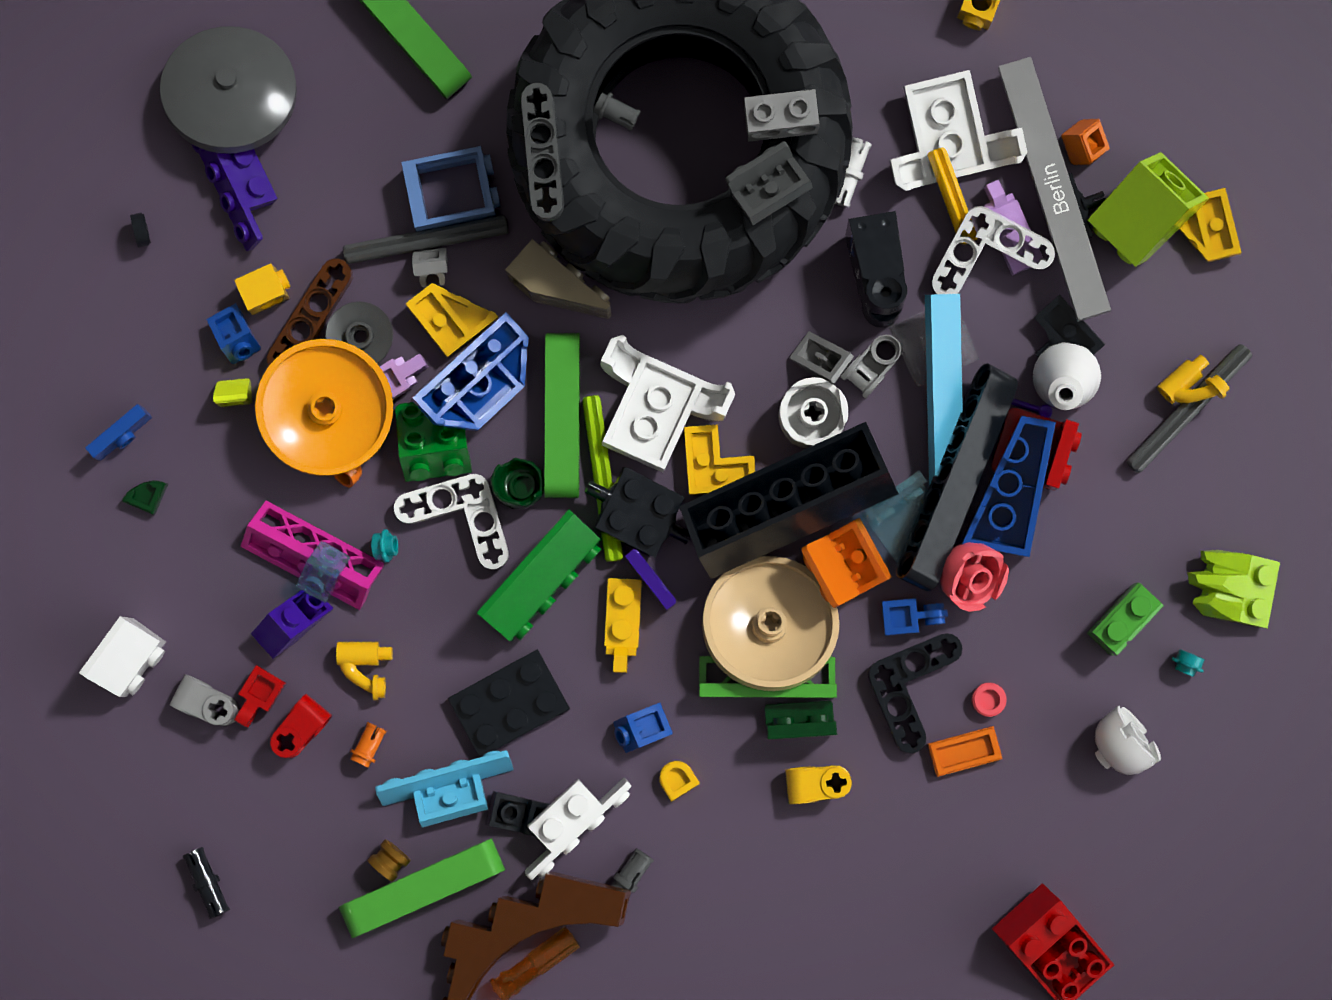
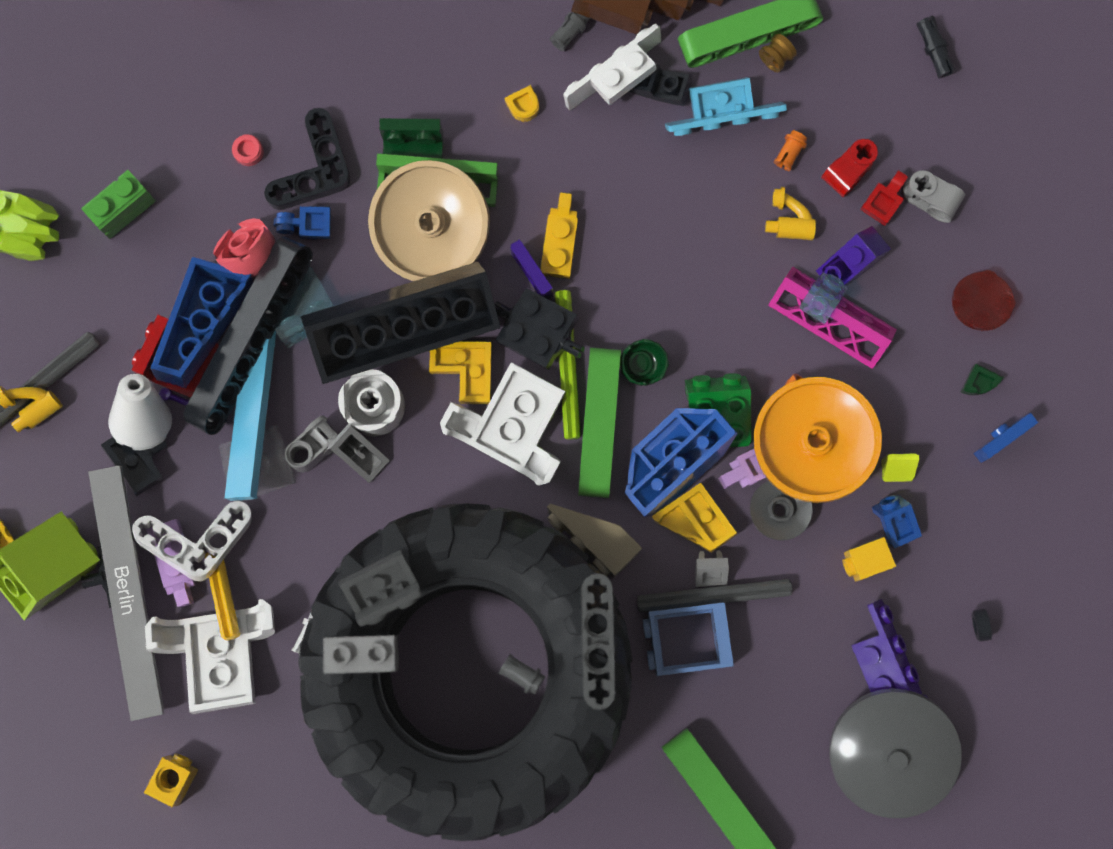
camera: 170 degrees left, 5 degrees down
white slope [79,616,166,697] -> none
reddish brown beam [267,258,353,365] -> none
teal plate [371,529,399,563] -> none
white beam [394,474,509,570] -> none
black plate [448,649,570,757] -> none
green slope [477,510,602,642] -> none
blue bracket [613,703,673,753] -> none
yellow piece [785,765,852,804] -> none
orange bracket [802,517,892,608] -> none
black piece [845,211,907,328] -> none
orange tile [927,726,1003,777] -> none
orange slope [1061,119,1110,165] -> none
white cylinder [1095,705,1161,775] -> none
teal plate [1172,649,1205,677] -> none
none -> clear red dish [952,270,1015,331]

